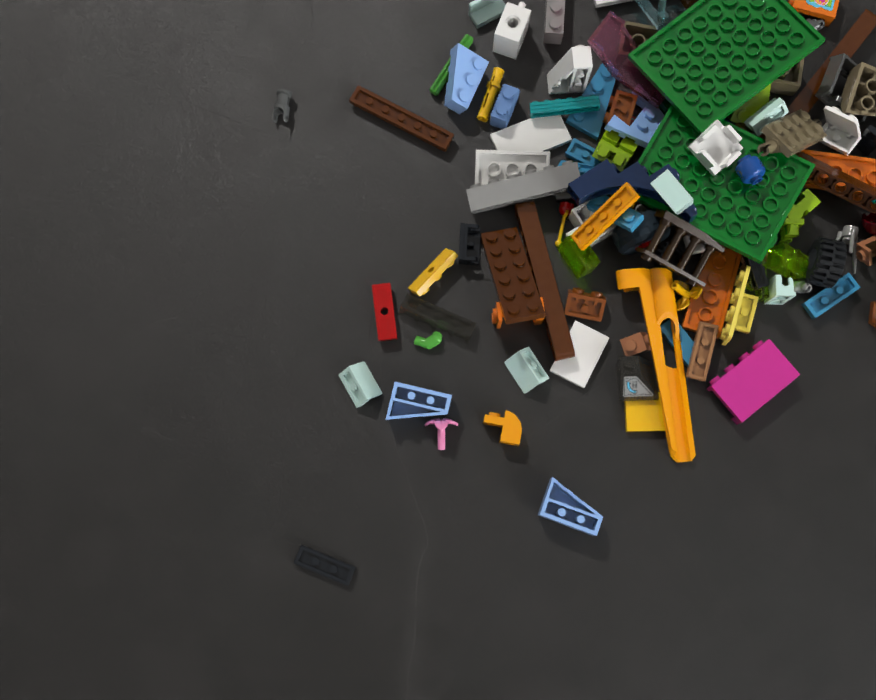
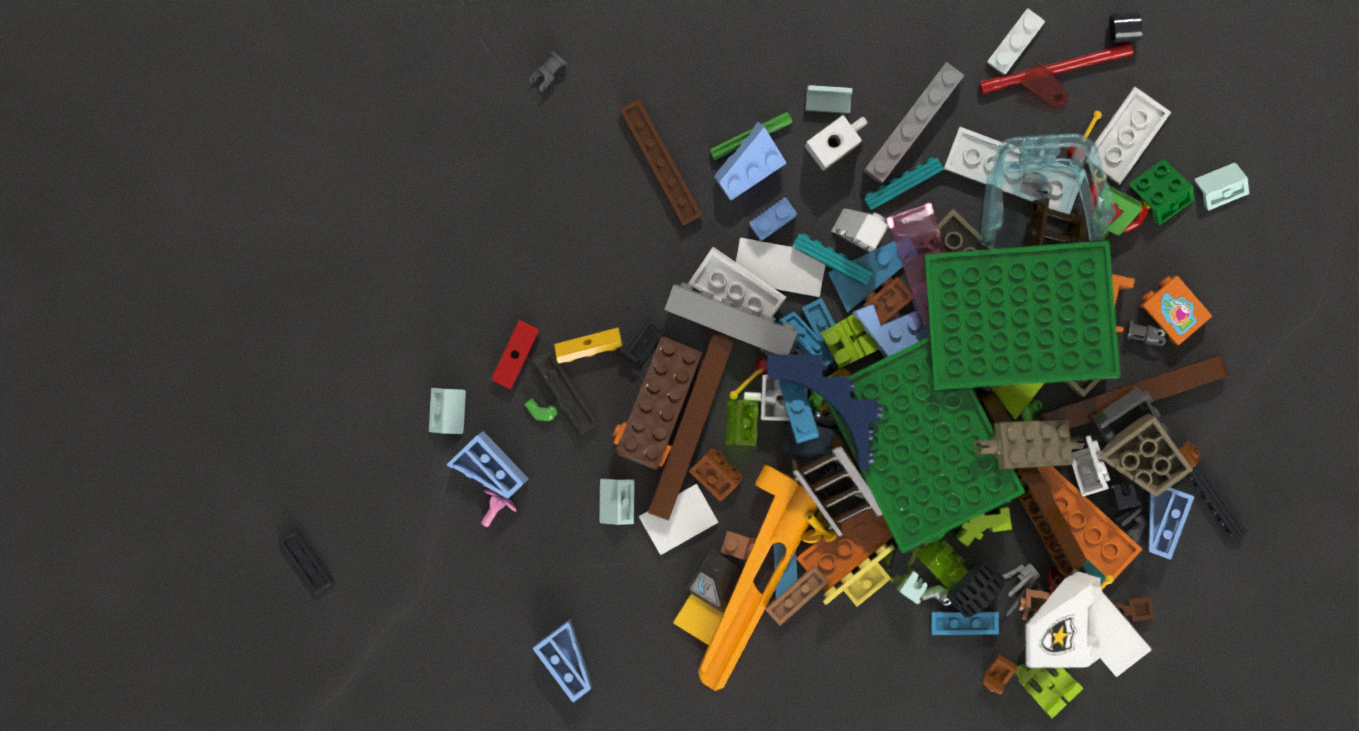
camera: 30 degrees right, 10 degrees up
yellow pin [477,67,505,122] -> none
light orange brick [483,410,522,446] -> none
light orange tile [571,182,640,251] -> none
light aqua hinge [650,169,693,215] -> none
white panel [687,119,743,176] -> none
dark pink panel [707,339,800,425] -> none
blue head [735,155,766,185] -> none
light aqua panel [744,97,789,136] -> none
none -> teal piece [863,157,944,211]

